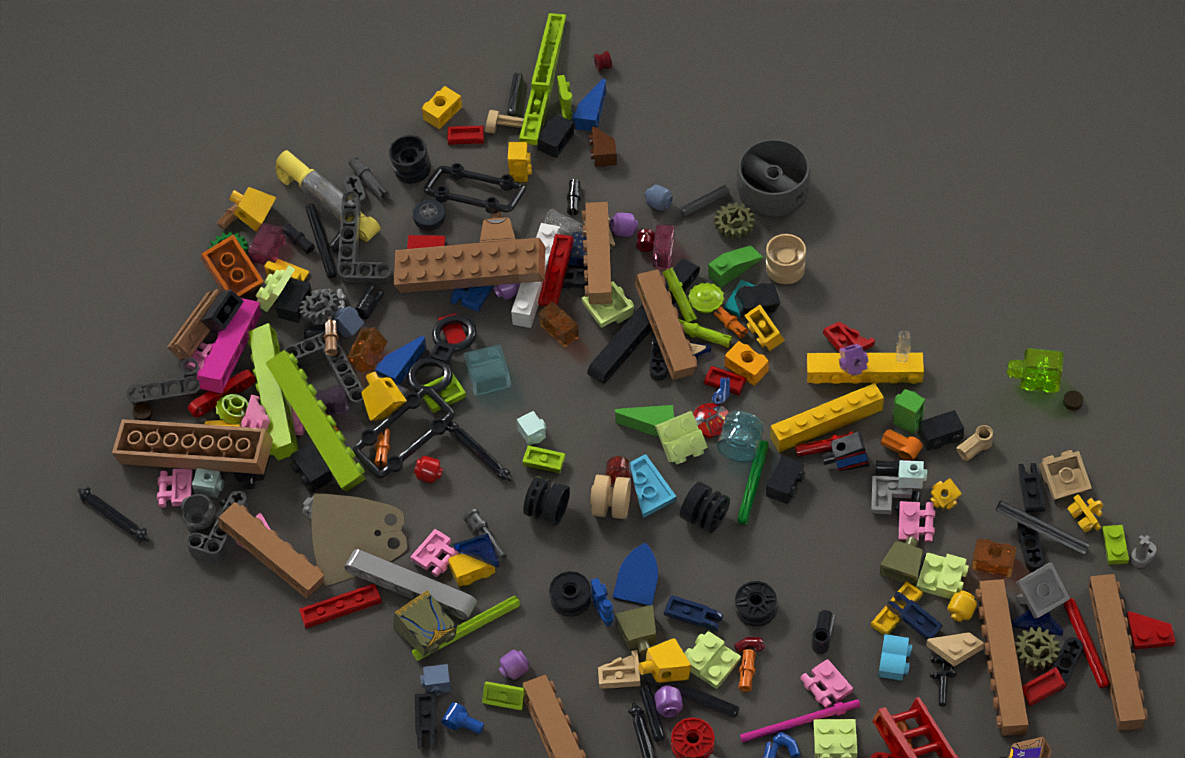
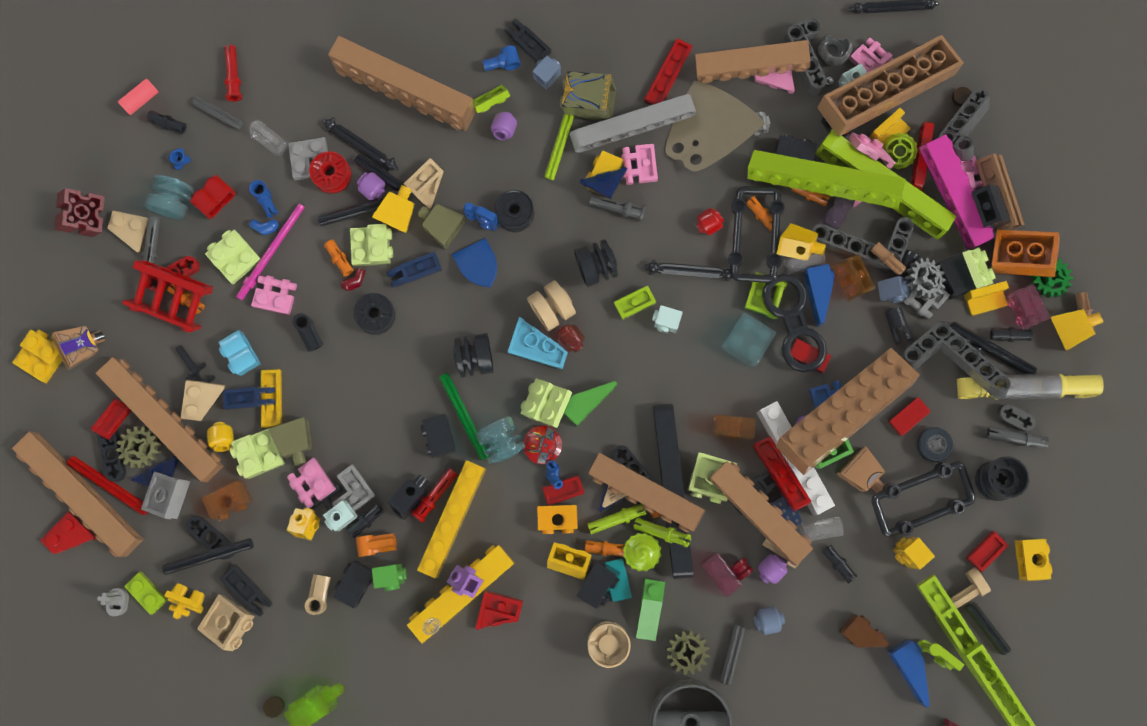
camera: 135 degrees right, 25 degrees up
black brick [537,114,574,158] -> none

